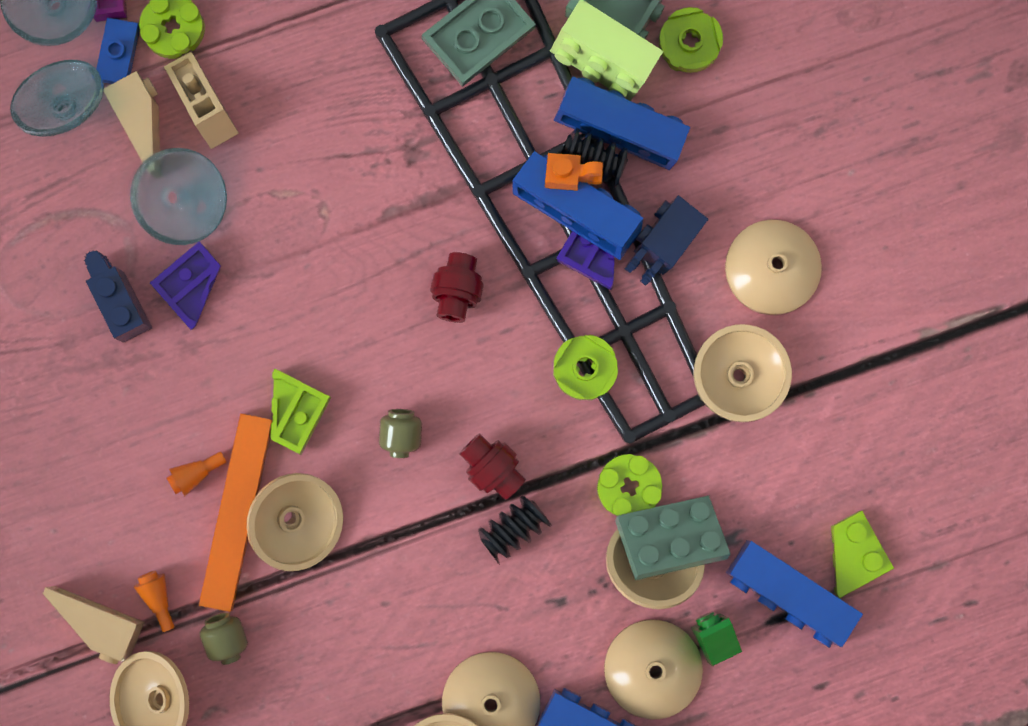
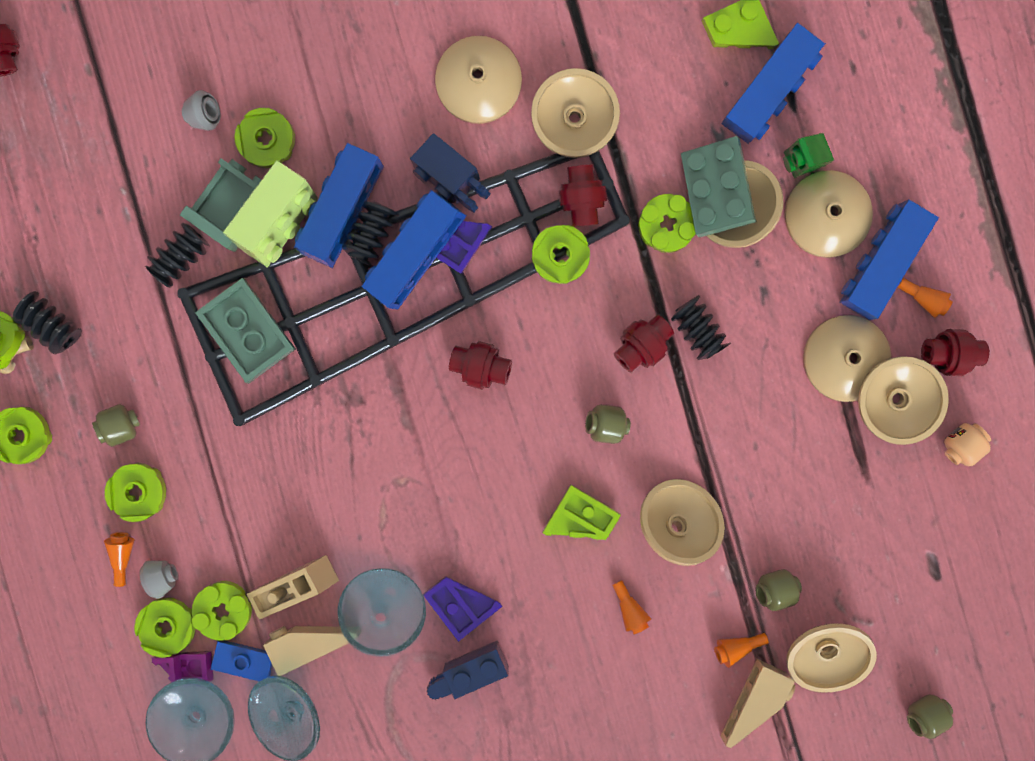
camera: 85 degrees left, 5 degrees up
orange tile [199,413,273,612] -> none
orange plate [545,153,603,191] -> none
none -> dark red piece [559,164,607,227]

